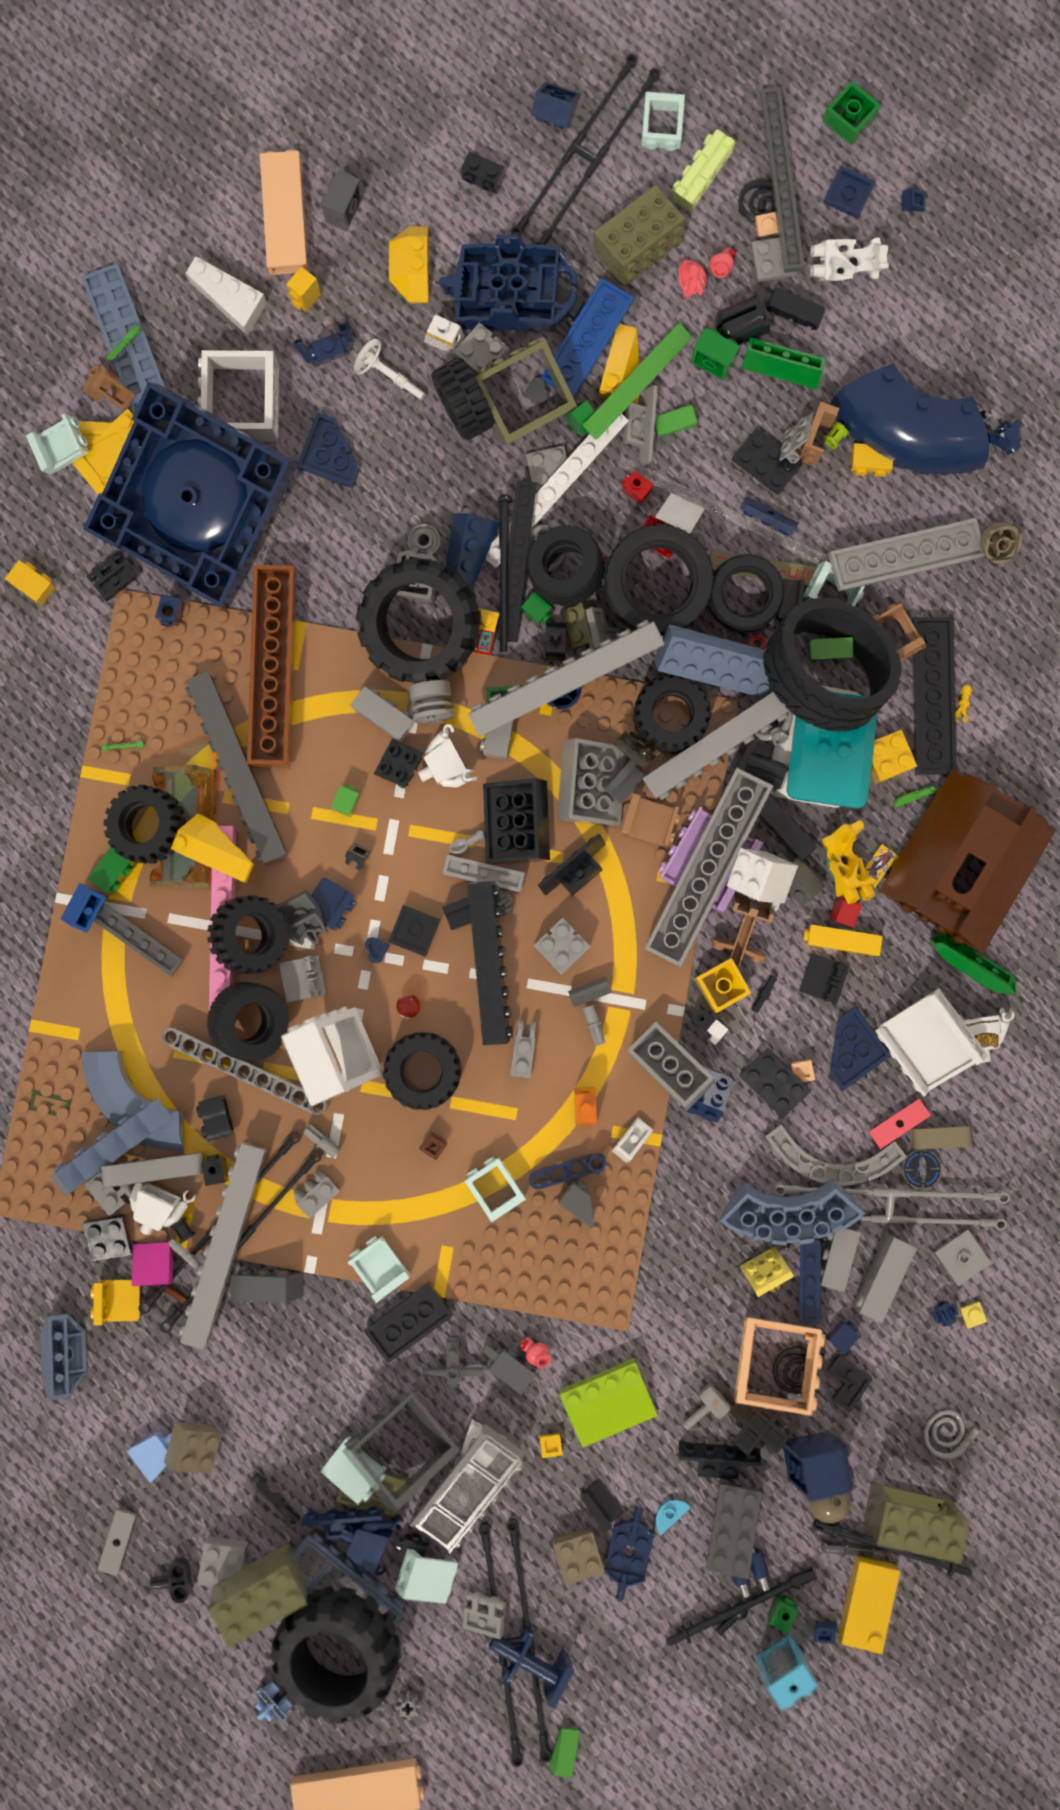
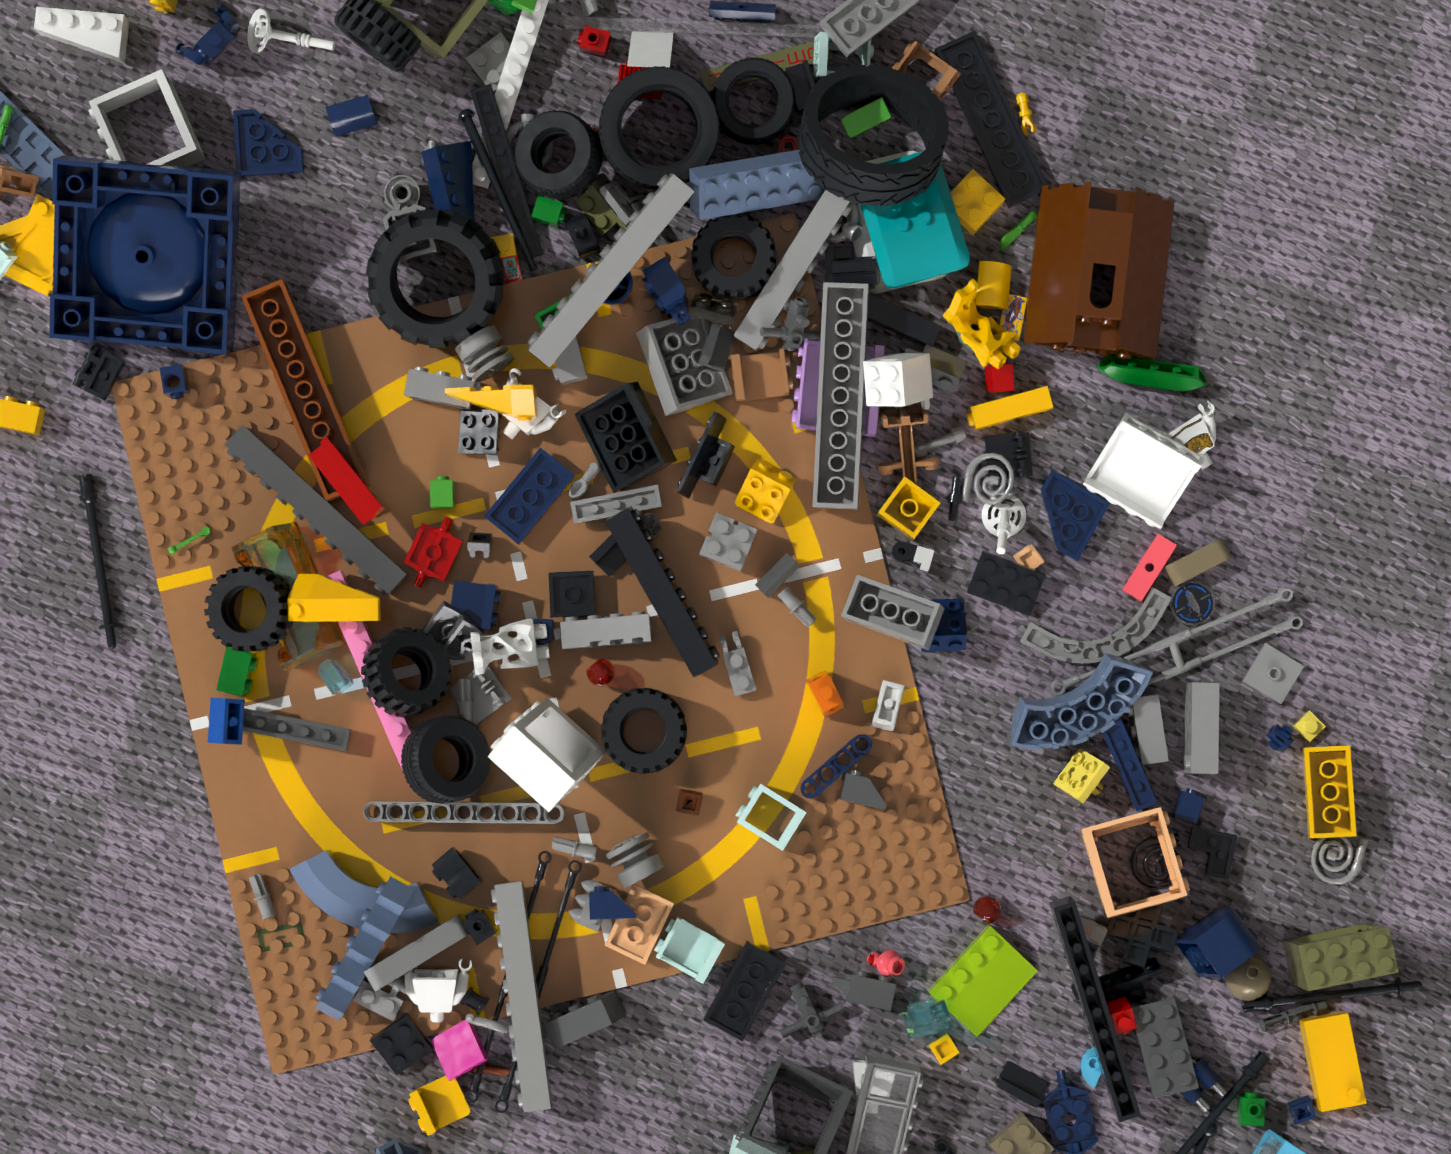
camera: 15 degrees left, 0 degrees up
none -> black bar [78,474,119,649]
none -> light grey axle [249,874,276,919]
none -> red panel [309,436,385,525]
none -> clear light blue brick [317,659,355,695]
none -> dark blue brick [326,95,378,136]
none -> red plate [403,516,463,589]
none -> yellow wedge [445,385,537,422]
none -> light grey axle [456,678,474,723]
none -> white hips [470,619,550,675]
none -> dark blue plate [484,447,575,545]
none -> light grey wedge [560,611,653,650]
none -> dark blue slope [589,885,638,920]
none -> light nougat plate [605,884,674,965]
none -> light grey wheel [606,832,665,888]
none -> dark blue hinge [642,257,691,325]
none -> yellow bracket [735,458,797,523]
none -> dark grey piece [760,297,821,351]
none -> clear light blue hinge [899,998,953,1039]
none -> light grey bar [914,426,966,458]
none -> light grey piece [961,453,1014,505]
none -> clear red piece [973,896,1001,924]
none -> yellow brick [975,261,1012,310]
none -> white dish [982,493,1026,554]
none -> black brick [1049,896,1141,1122]
none -> red brick [1107,997,1137,1035]
none -> yellow brick [1302,745,1357,839]

